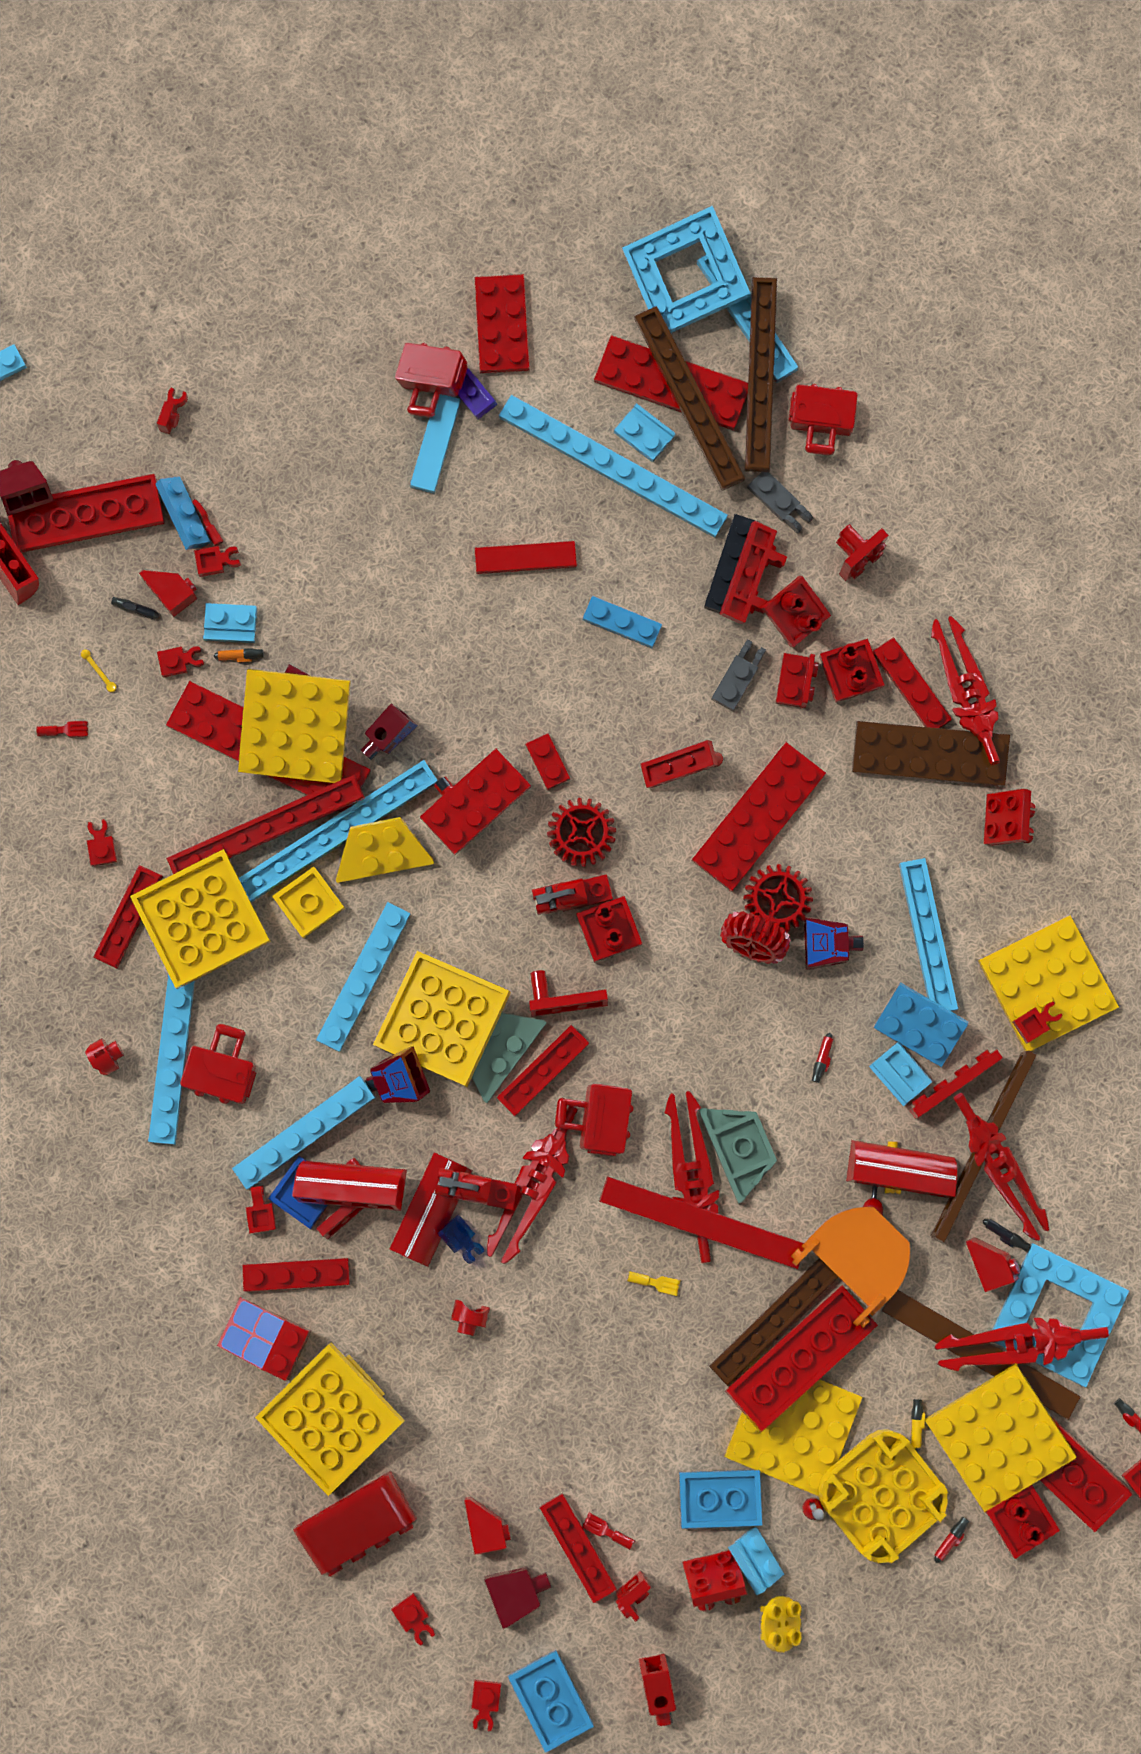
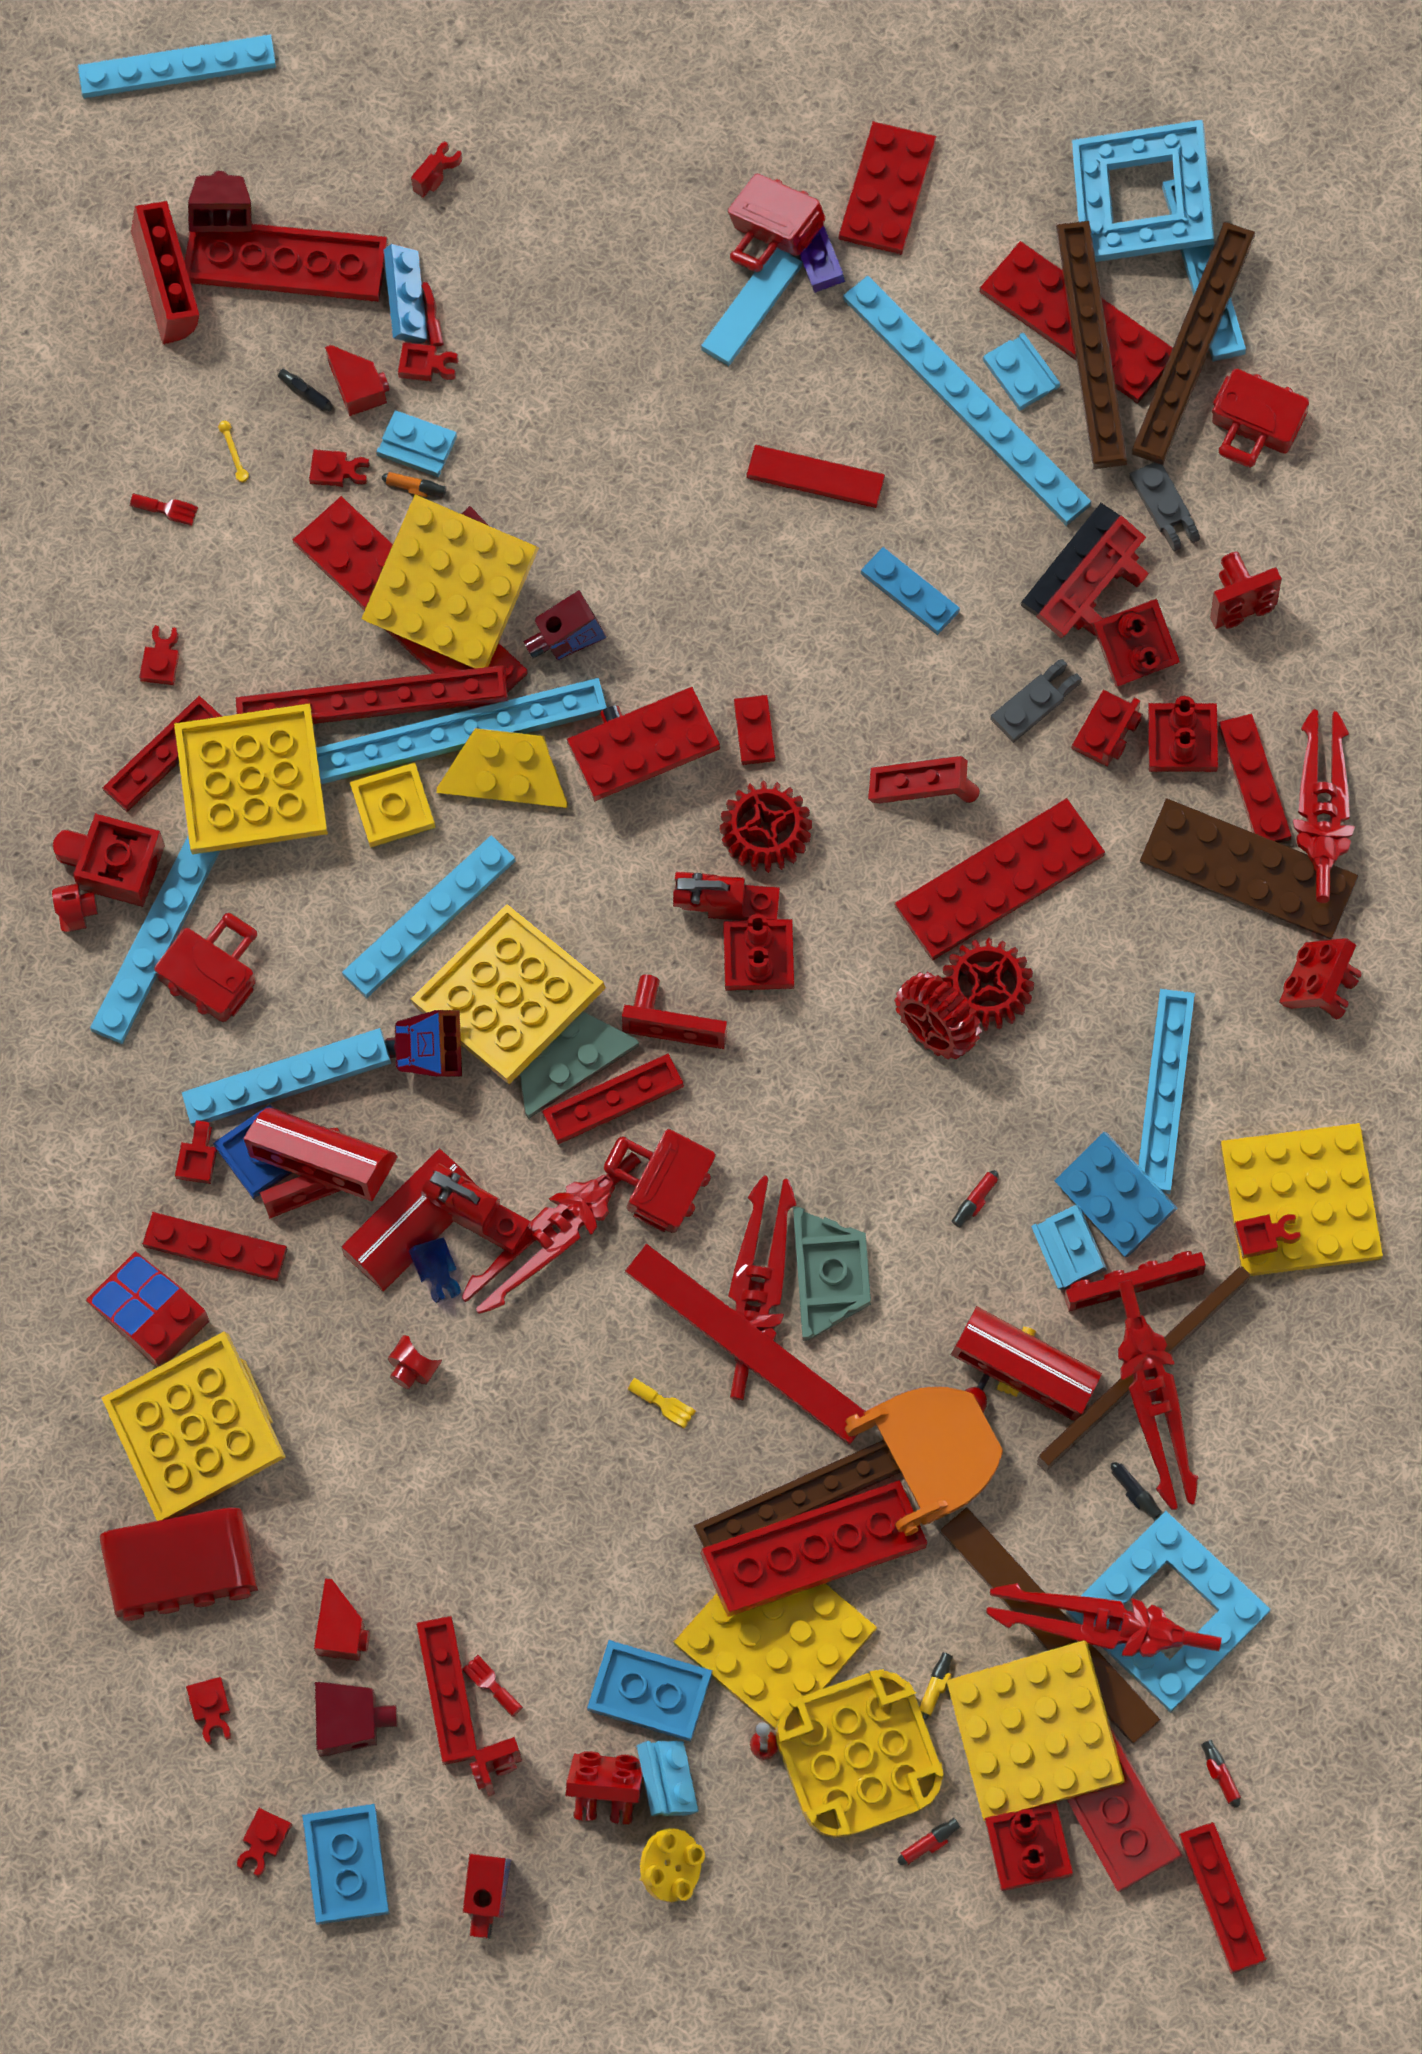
camera: 25 degrees right, 10 degrees down
torso [804,918,864,970] -> none
red slope [966,1237,1020,1292] -> none
none -> red brick [53,813,165,907]

